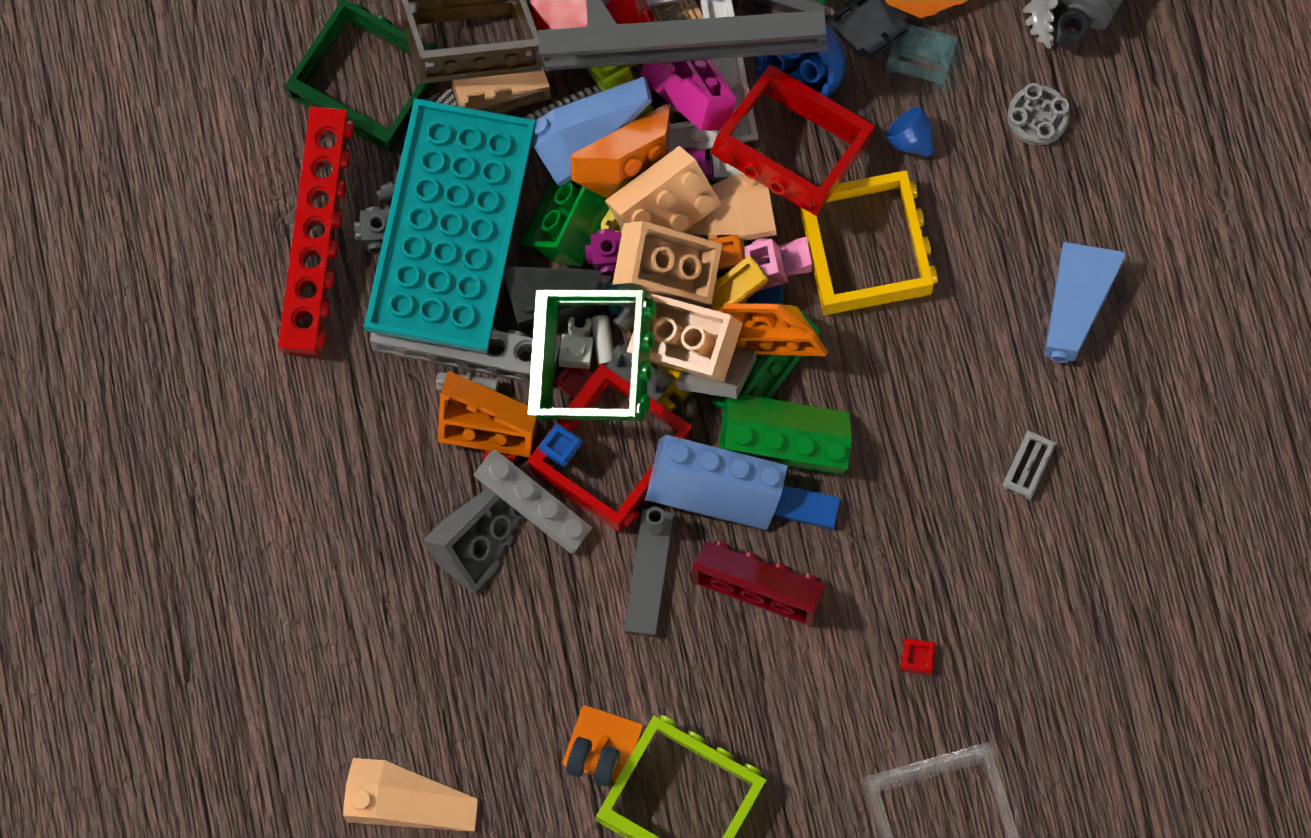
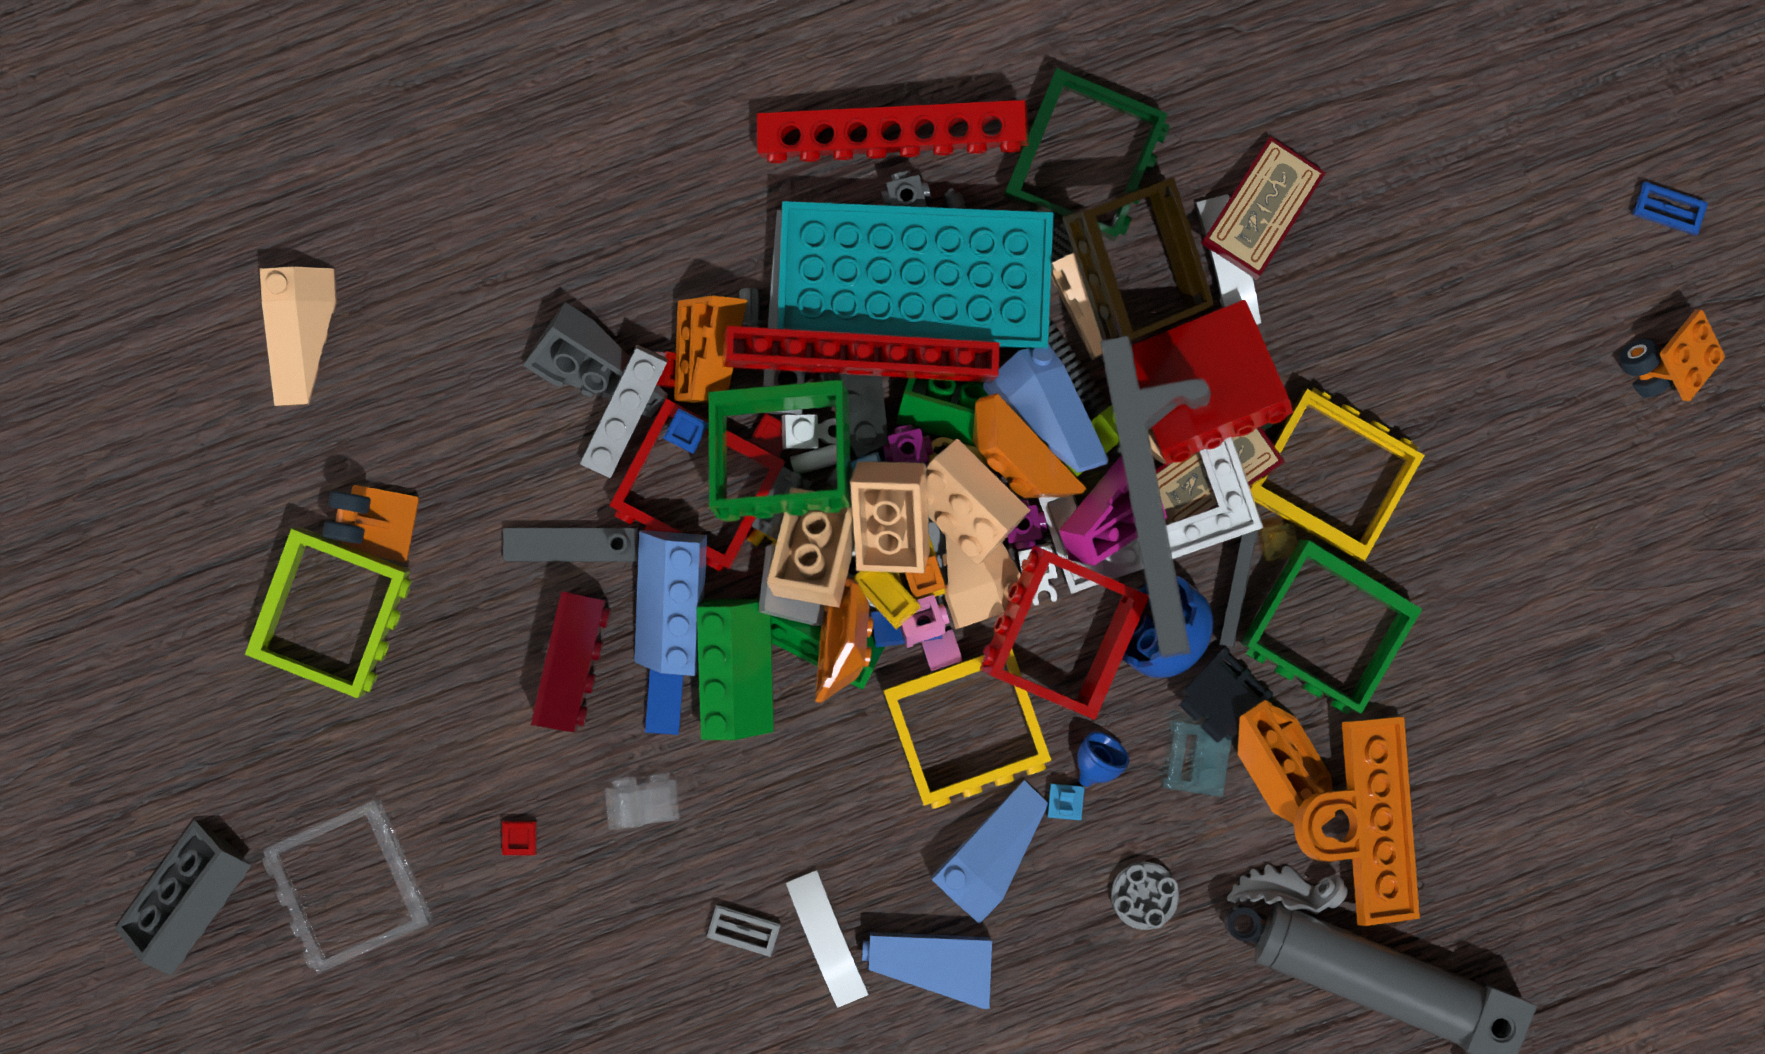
camera: 75 degrees right, 15 degrees up
none -> clear brick [605,773,682,830]
none -> red brick [722,326,1000,383]
none -> white slope [786,870,869,1008]
none -> medium blue wedge [931,780,1049,924]
none -> dark azure tile [1047,783,1084,820]

